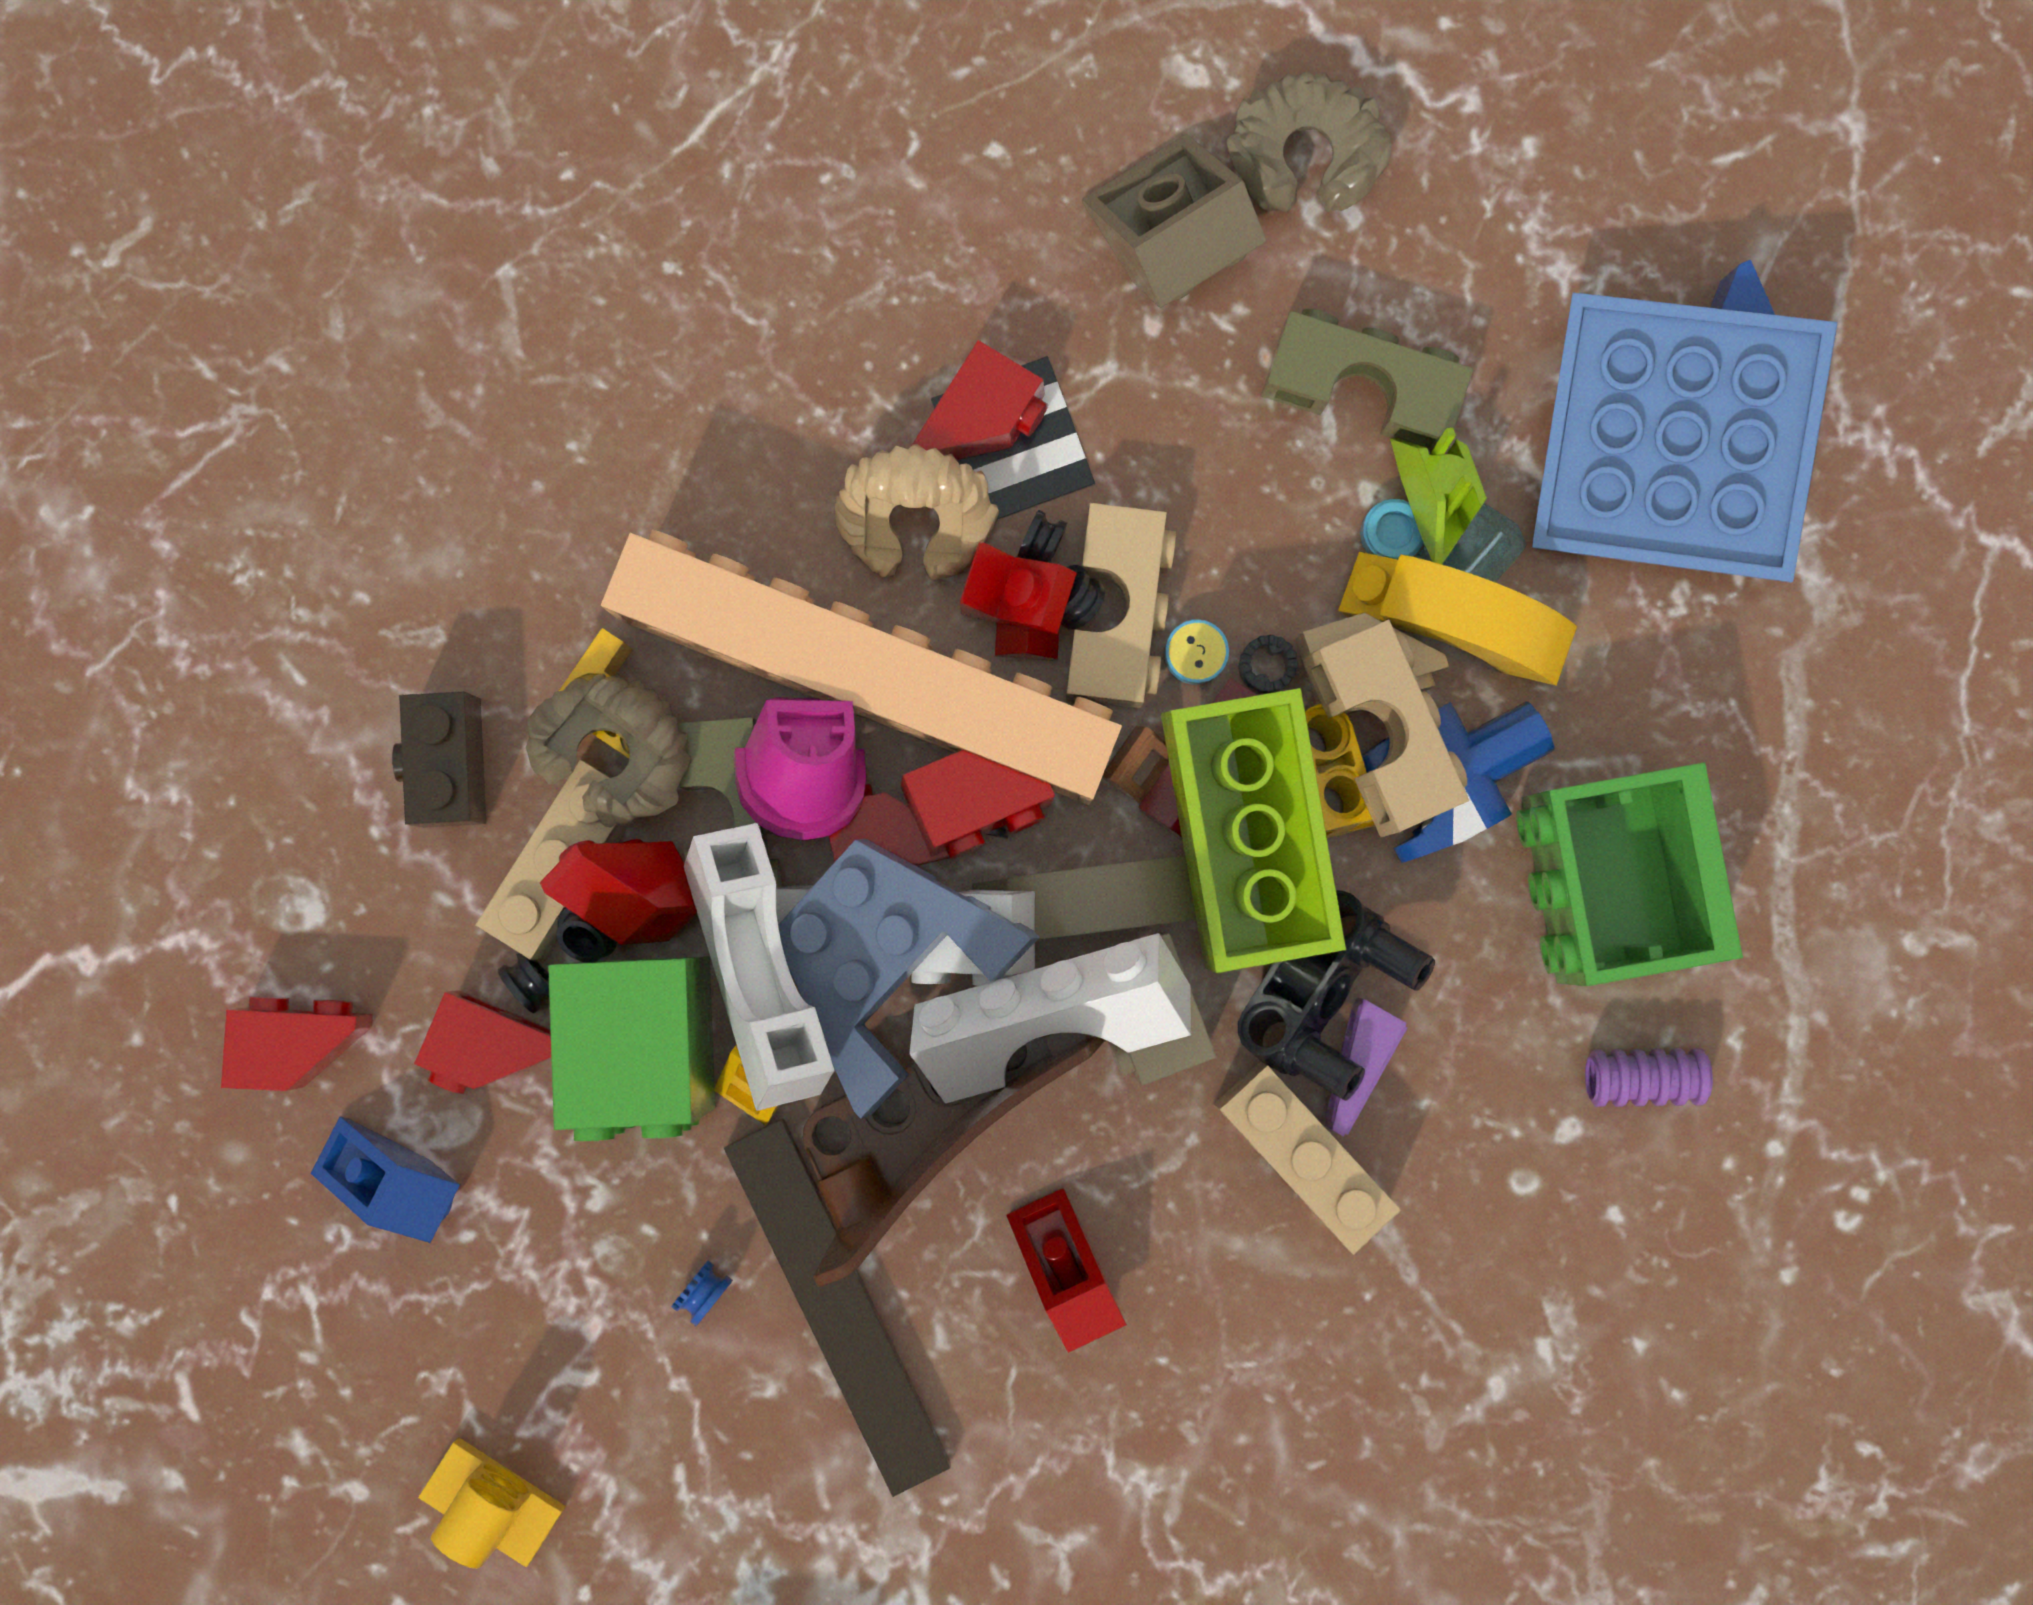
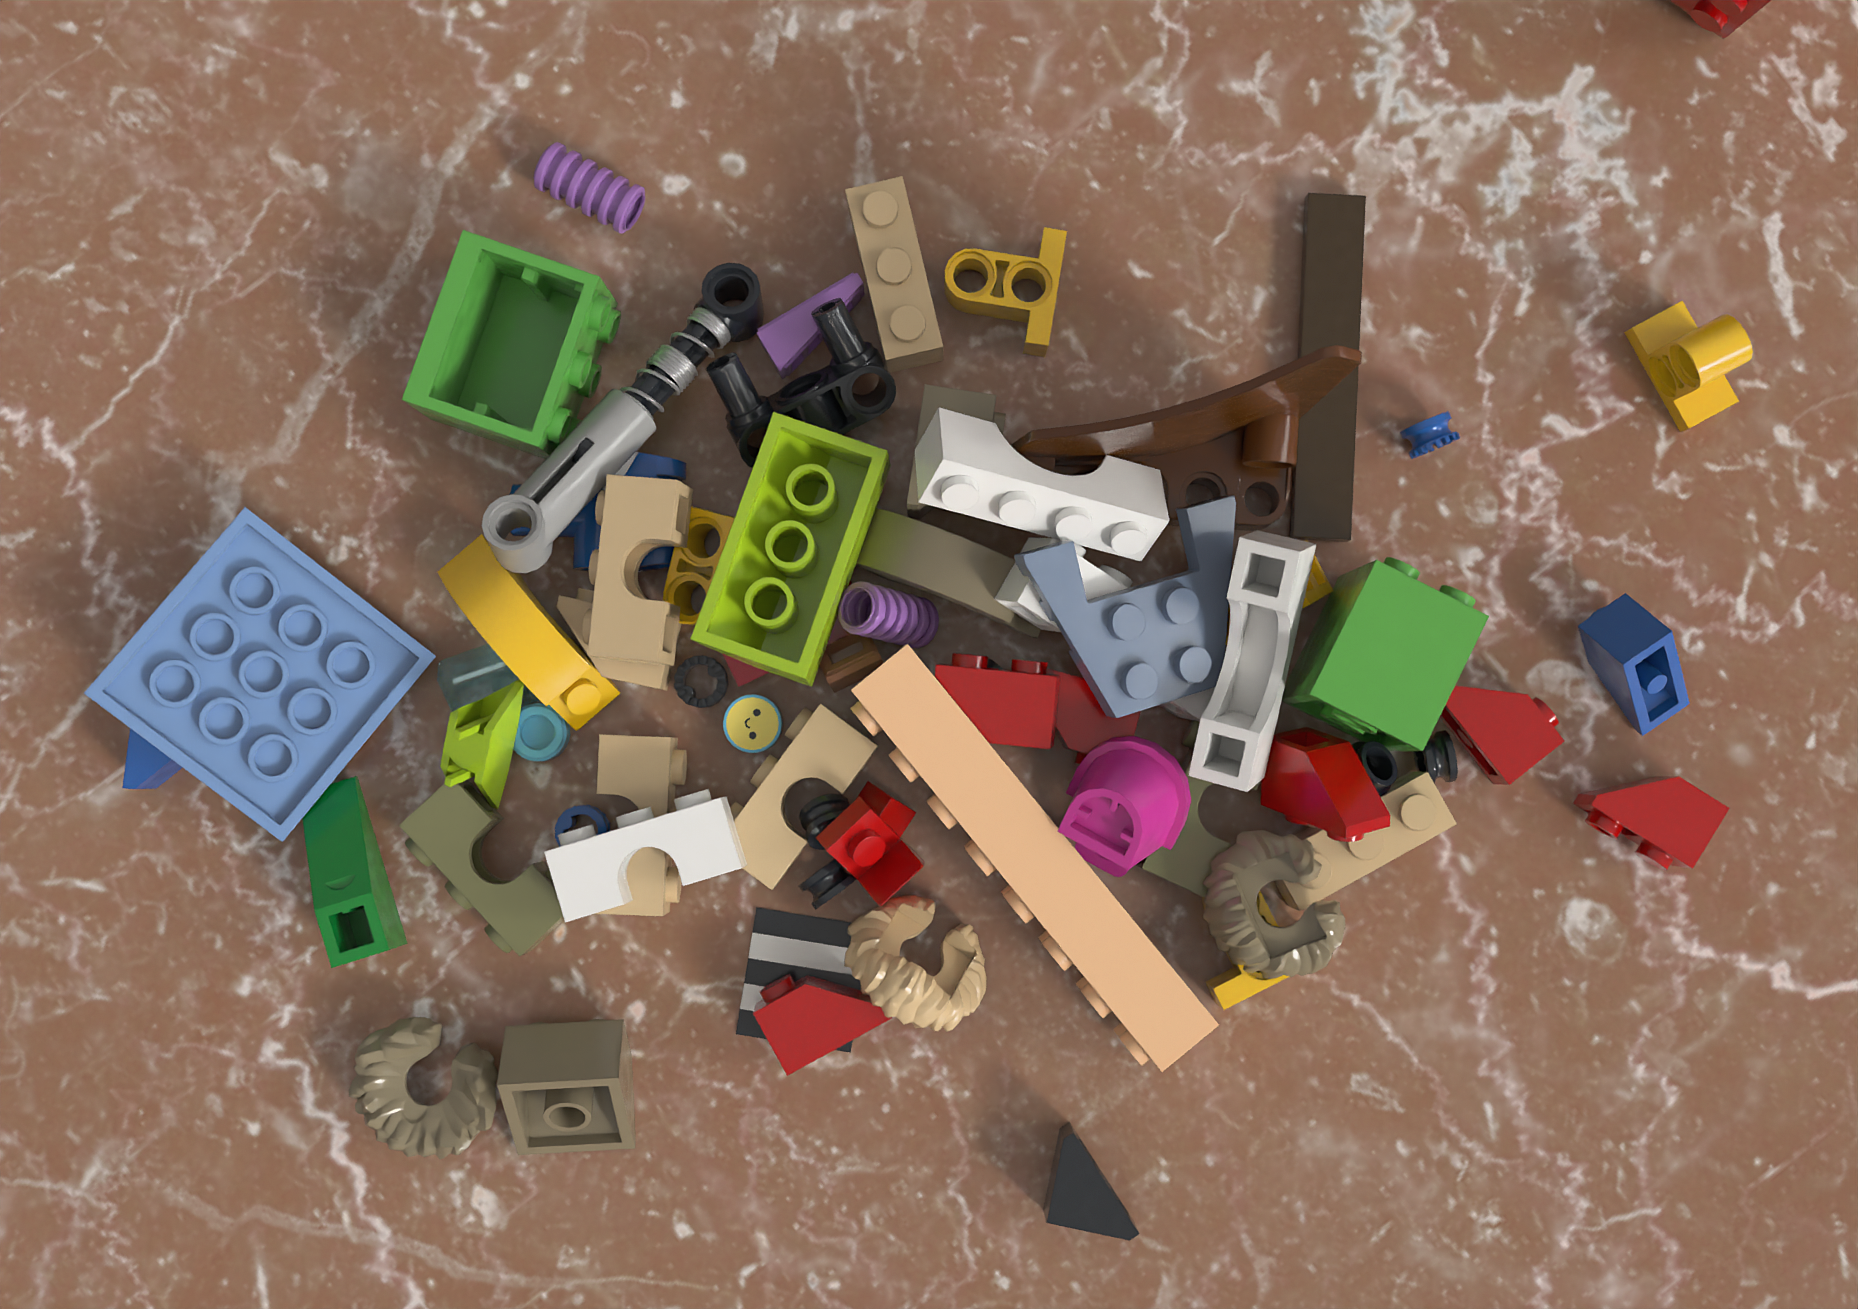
camera: 145 degrees left, 0 degrees up
dark brown brick [392,691,486,828] -> none
red slope [1006,1188,1127,1353] -> none
none -> green slope [302,776,408,968]
none -> piece [482,263,764,573]
none -> white arch [544,789,747,922]
none -> blue bush [555,805,611,847]
none -> tan arch [594,734,687,916]
none -> medium lavender piece [837,581,939,649]
none -> yellow tile [944,227,1067,357]
none -> black slope [1043,1122,1139,1241]

